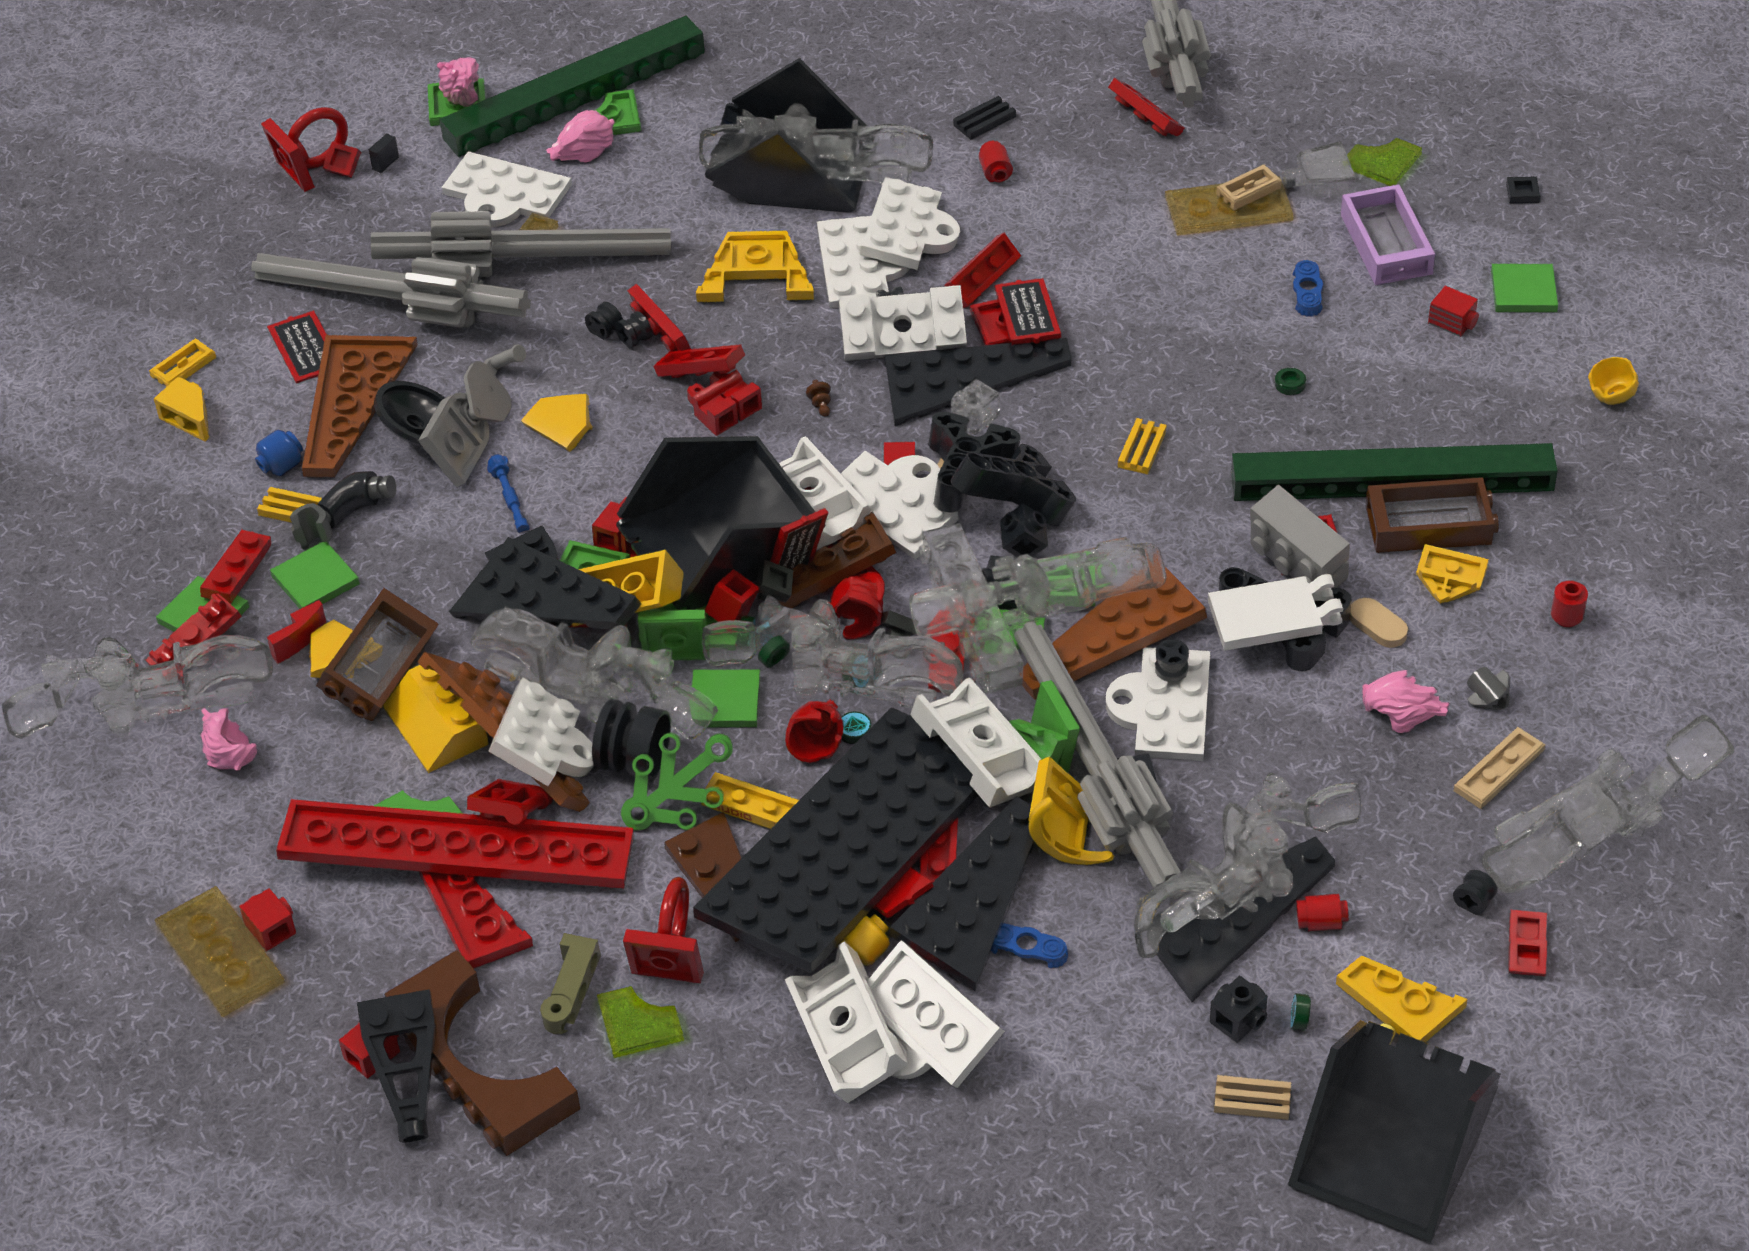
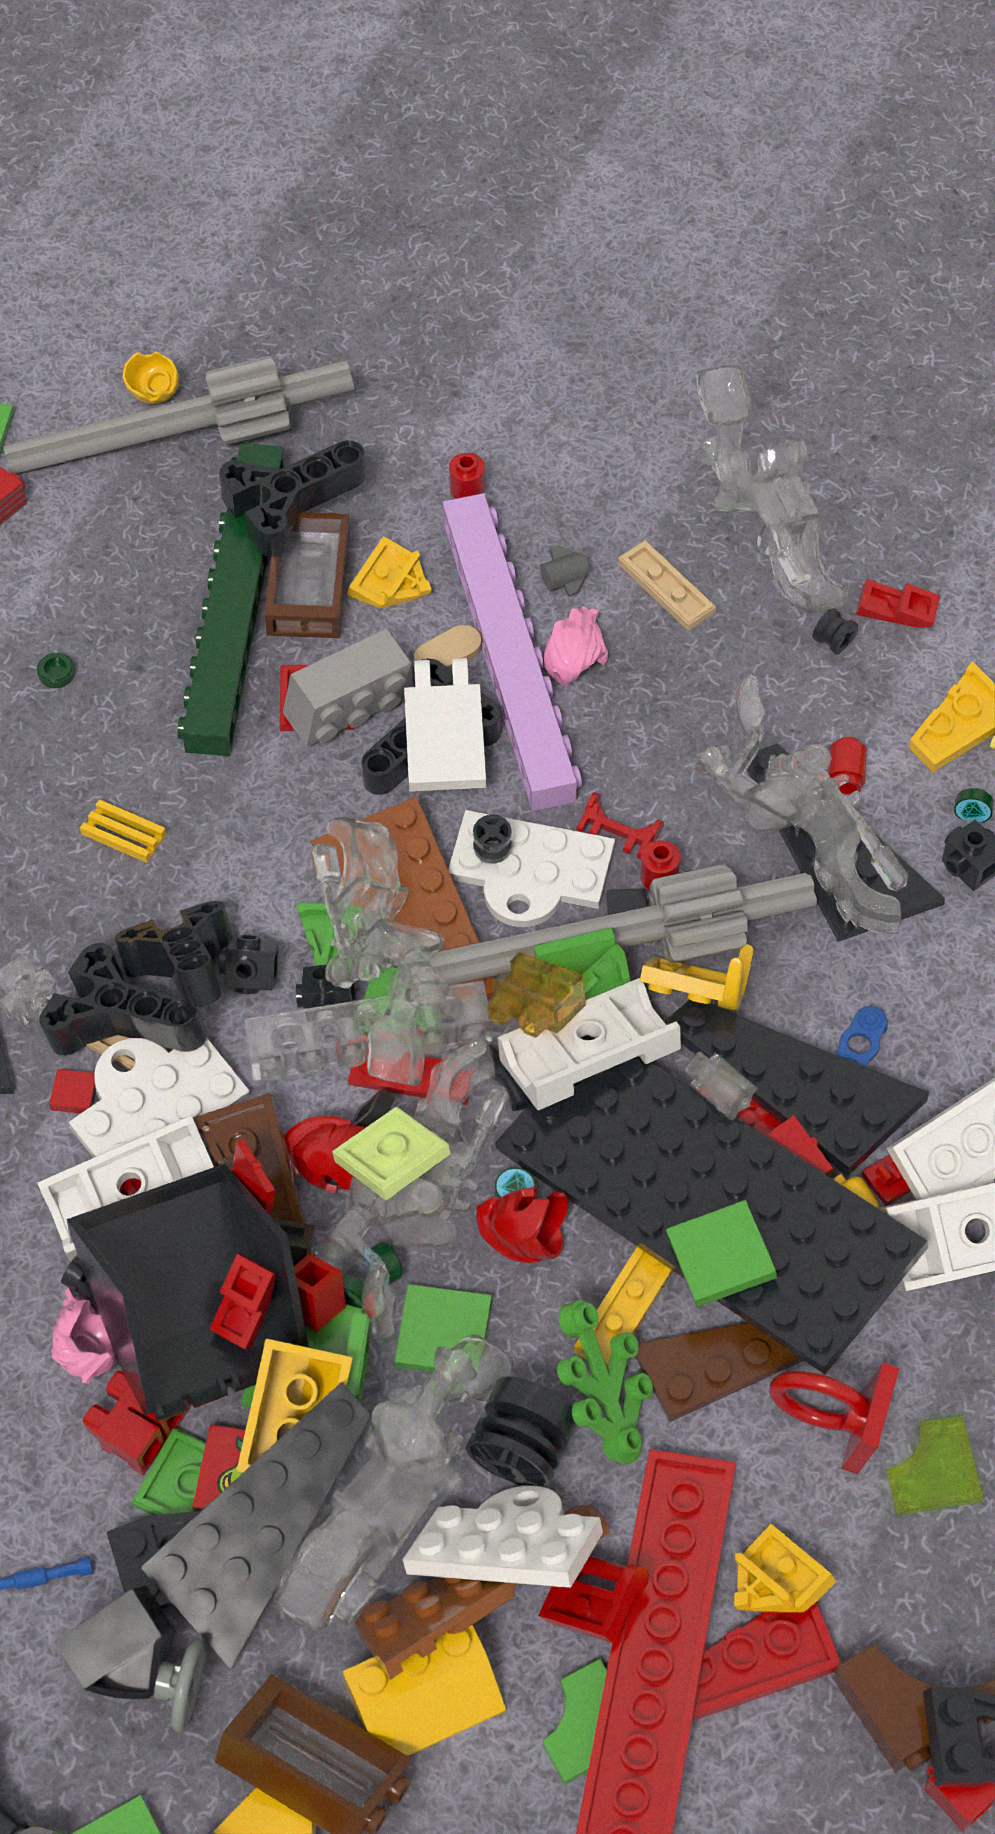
camera: 85 degrees left, 10 degrees up
olive leg [540,933,601,1034] -> none
none -> light grey axle [3,356,354,474]
none -> piece [54,1585,205,1733]
none -> red slope [210,1253,277,1349]
none -> black beam [219,440,366,557]
none -> yellowish green tile [332,1106,451,1200]
none -> lavender brick [442,493,582,811]
none -> clear yellow hips [487,952,586,1038]
none -> red piece [576,792,664,859]
none -> red brick [640,840,681,890]
none -> bright green tile [666,1200,777,1307]
none -> clear hips [685,1052,758,1120]
none -> yellow slope [734,1524,837,1612]

